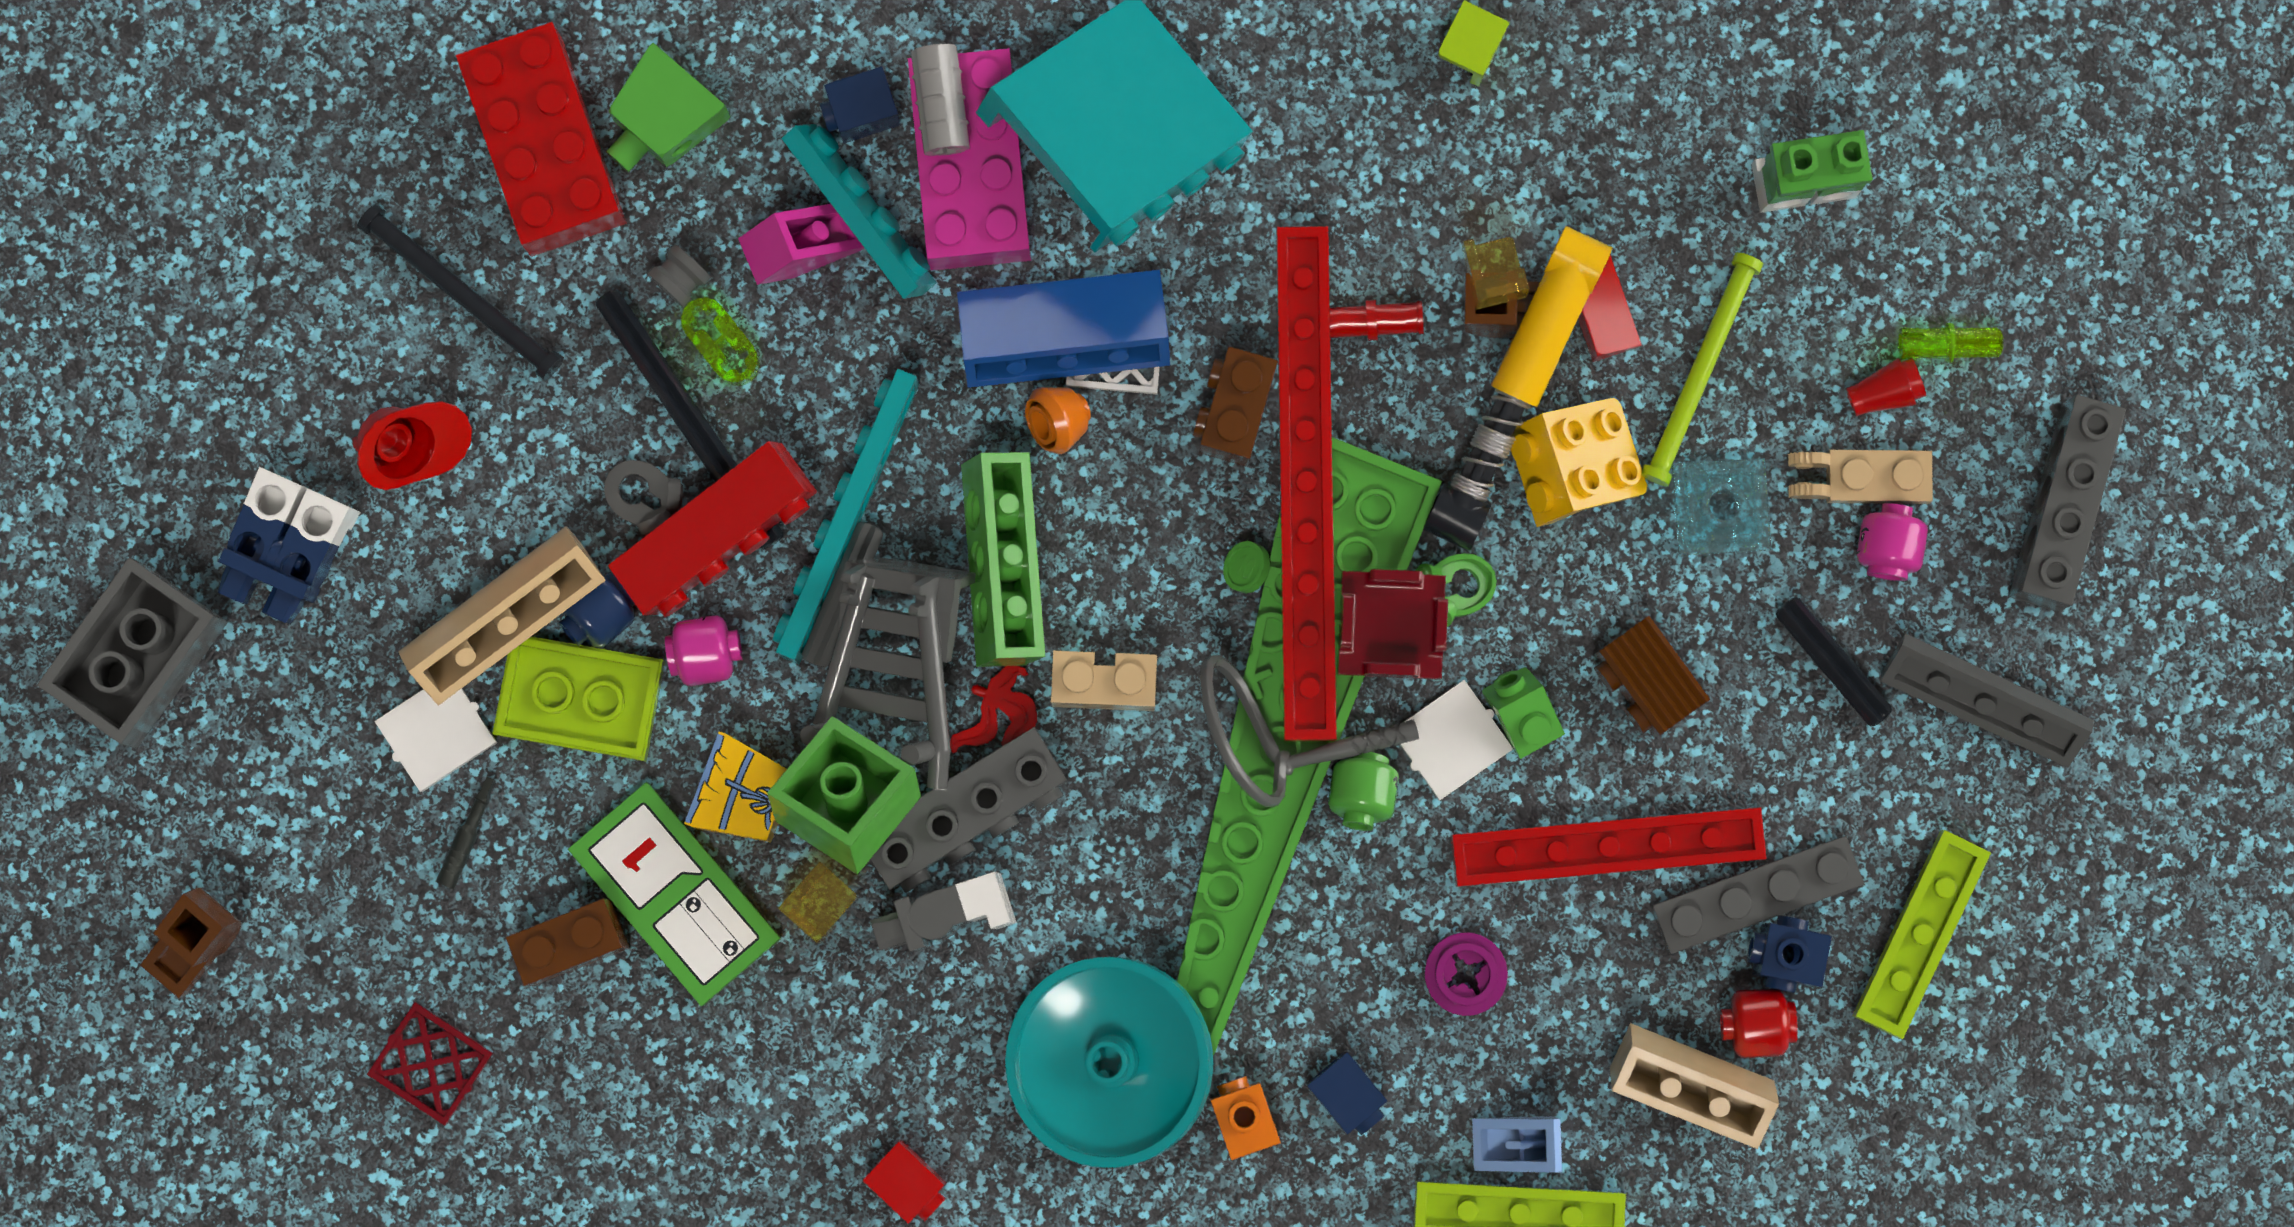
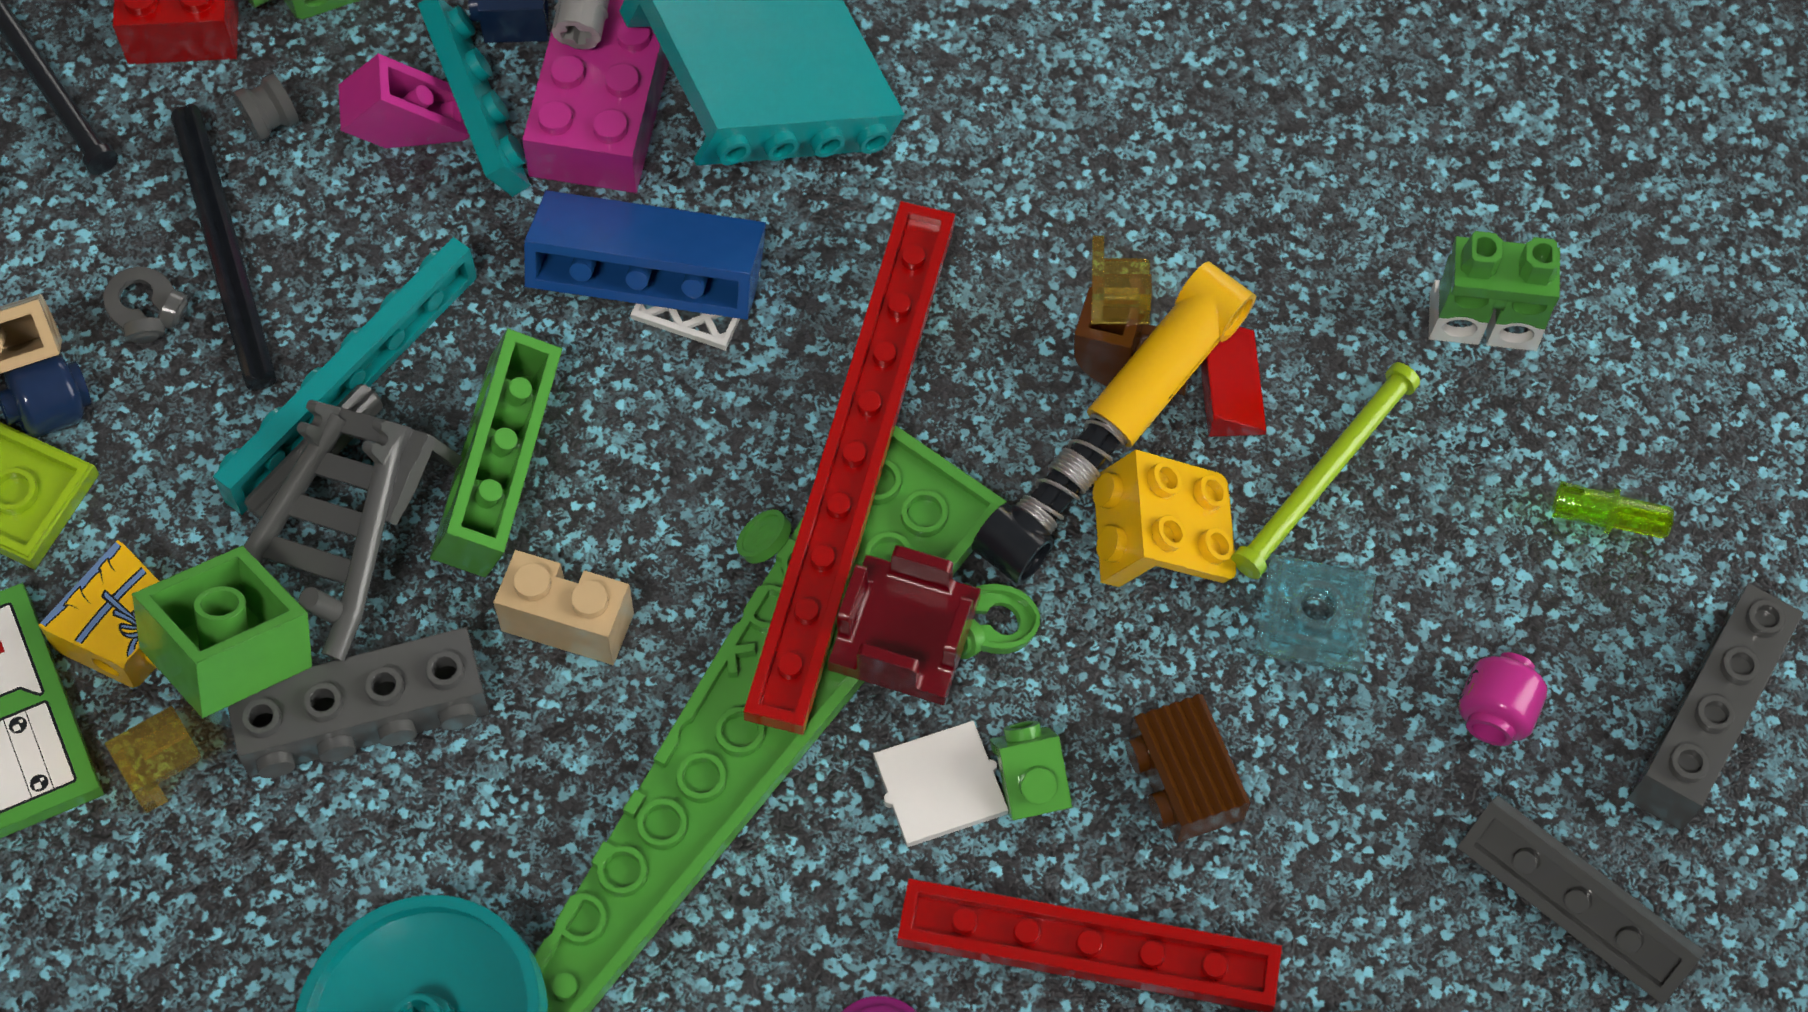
camera: 15 degrees right, 20 degrees down
red brick [608,441,817,617] -> none
dark pink head [665,615,743,686] -> none
clear neon green beam [681,297,760,386] -> none
dark grey hips [870,872,1017,952] -> none
red piece [950,666,1037,754] -> none
orange cone [1025,387,1091,454] -> none
reddish brown brick [1193,347,1278,467] -> none
dark grey piece [1200,655,1419,807] -> none
bright green head [1328,752,1399,831] -> none
red pin [1330,300,1424,341] -> none
lime panel [1438,0,1510,87] -> none
black axle [1776,597,1892,727] -> none
tan hinge [1788,450,1933,504] -> none
red cone [1846,358,1926,417] -> none

